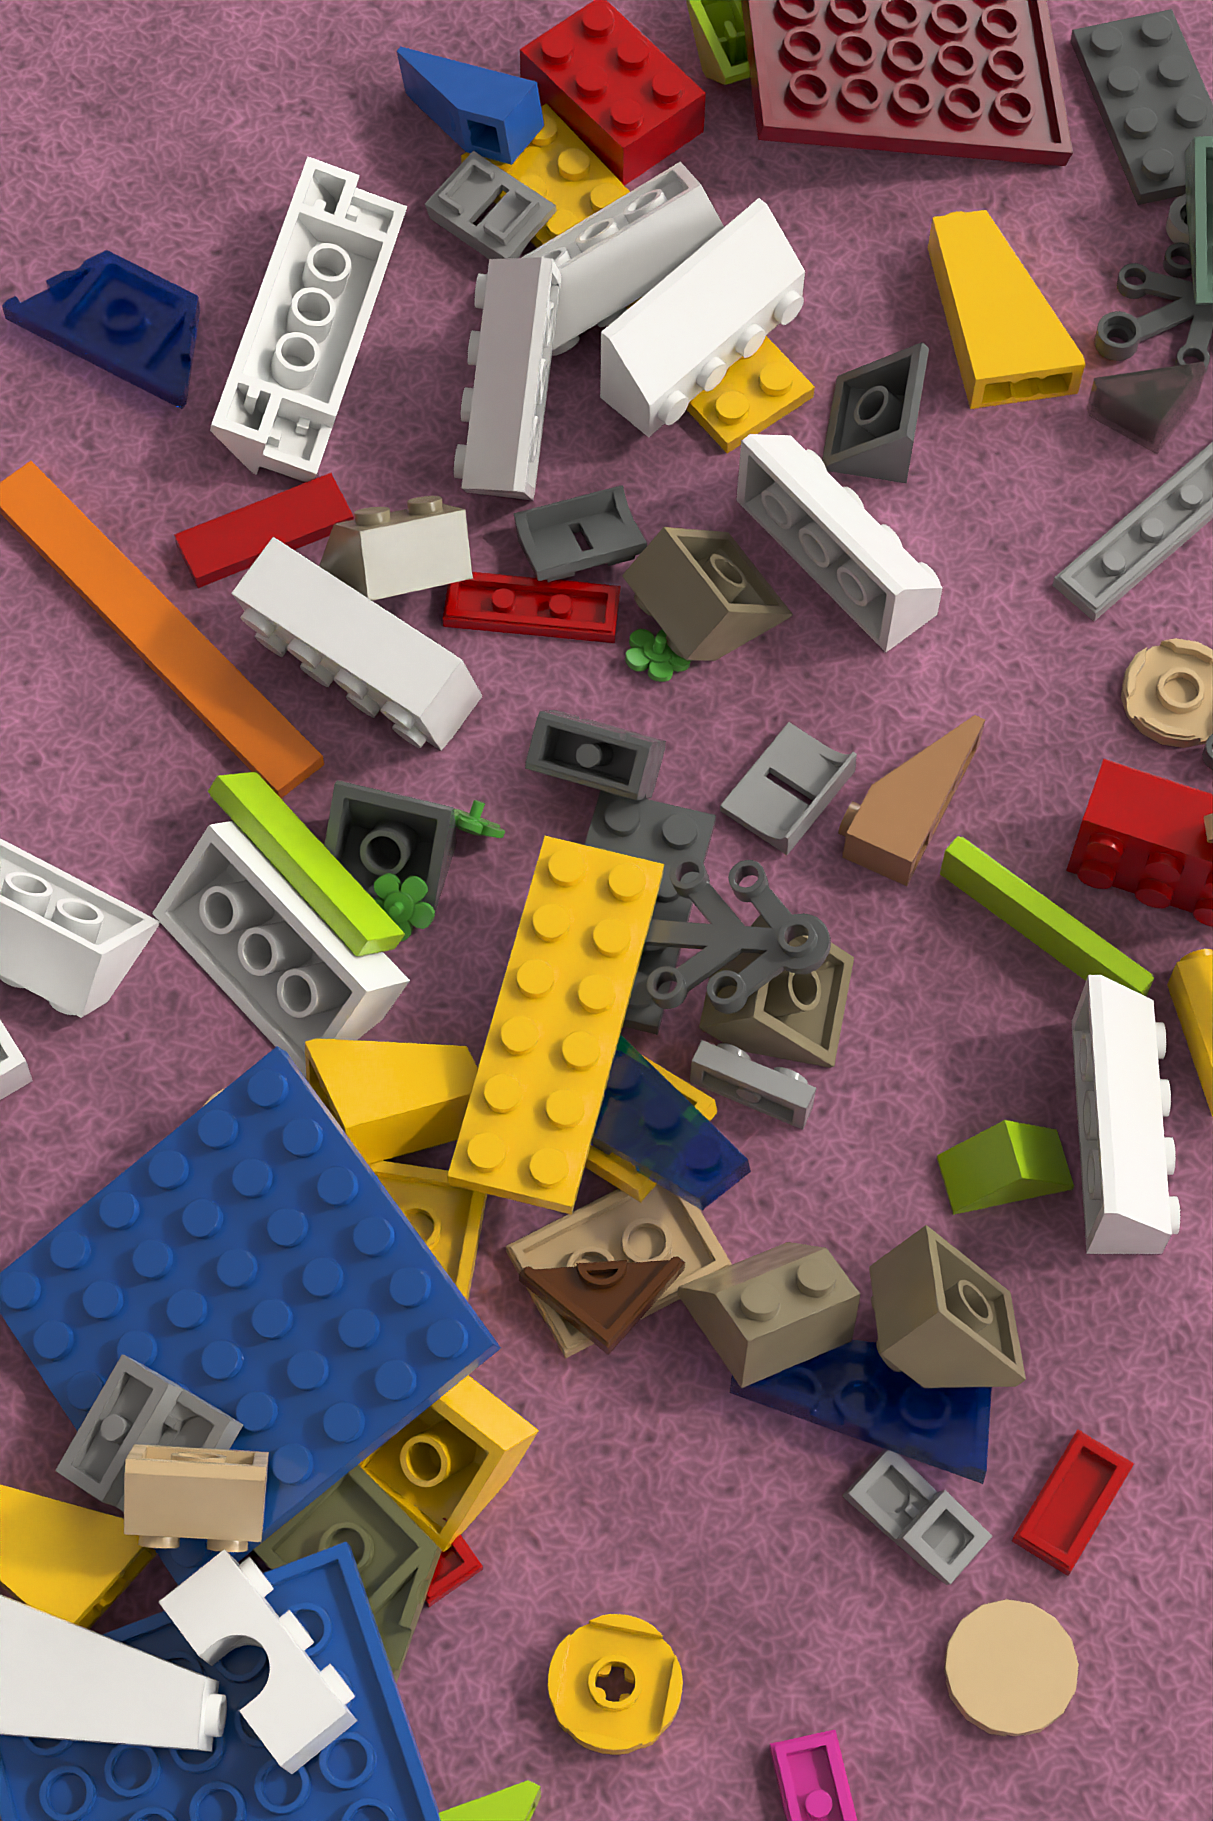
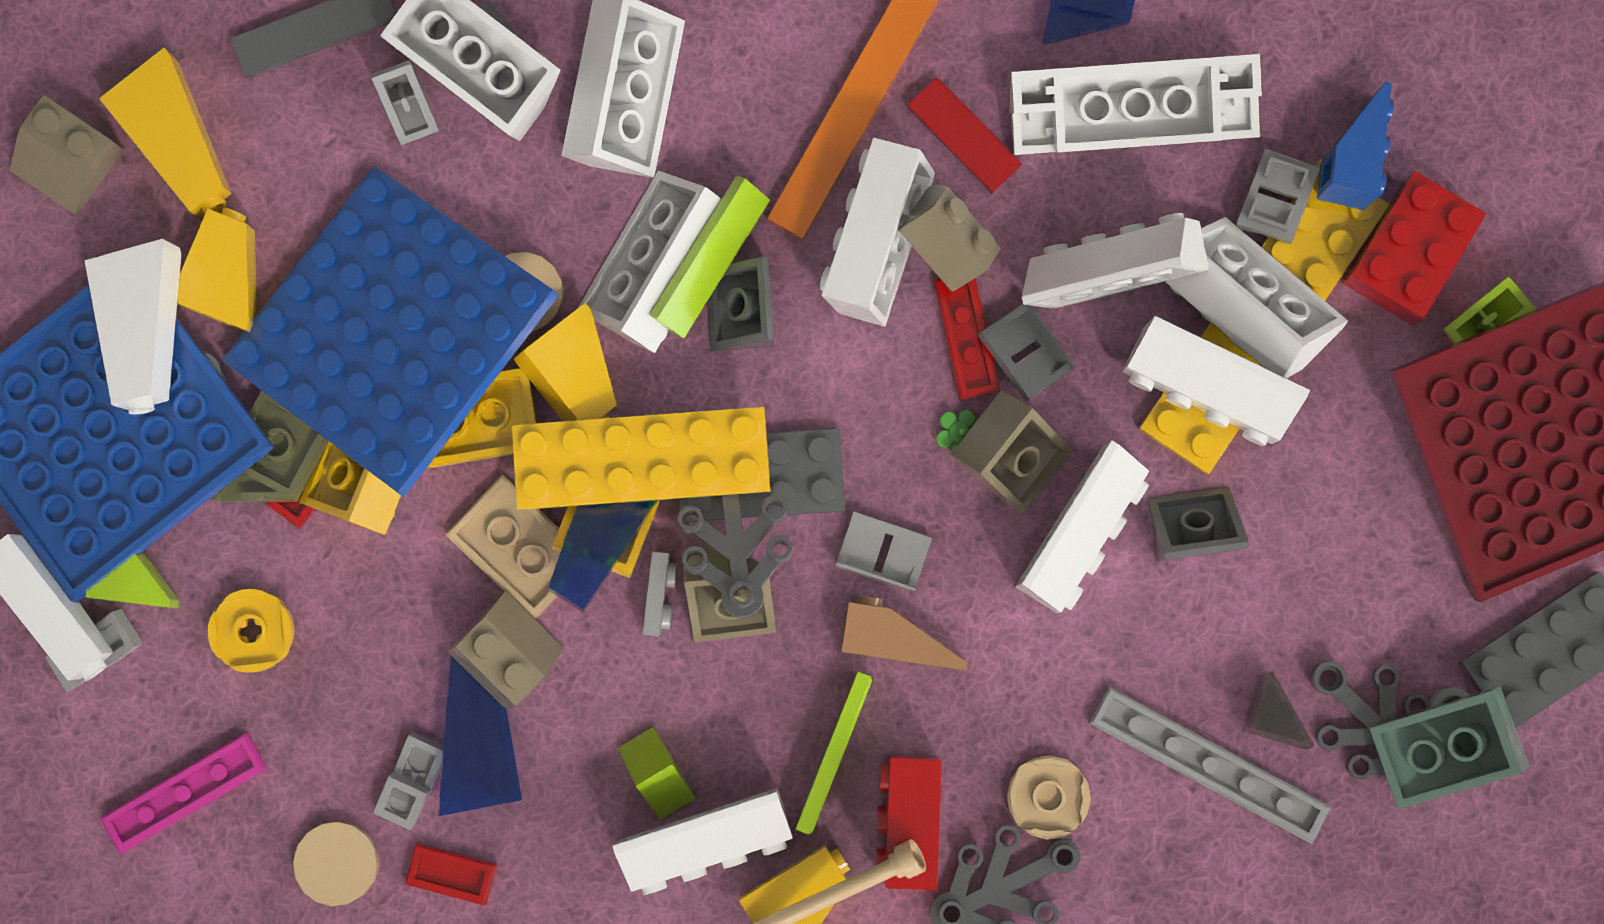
camera: 75 degrees right, 20 degrees up
light grey slope [55,1354,243,1512] -> none
tan slope [124,1444,269,1552] -> none
white arch [159,1549,357,1774] -> none
bright green plant [373,873,435,941] -> none
bright green plant [454,800,505,838] -> none
reddish brown tile [519,1256,685,1355] -> none
dark grey brick [525,710,666,800] -> none
dark tan slope [869,1225,1026,1388] -> none
yellow slope [928,210,1085,409] -> none

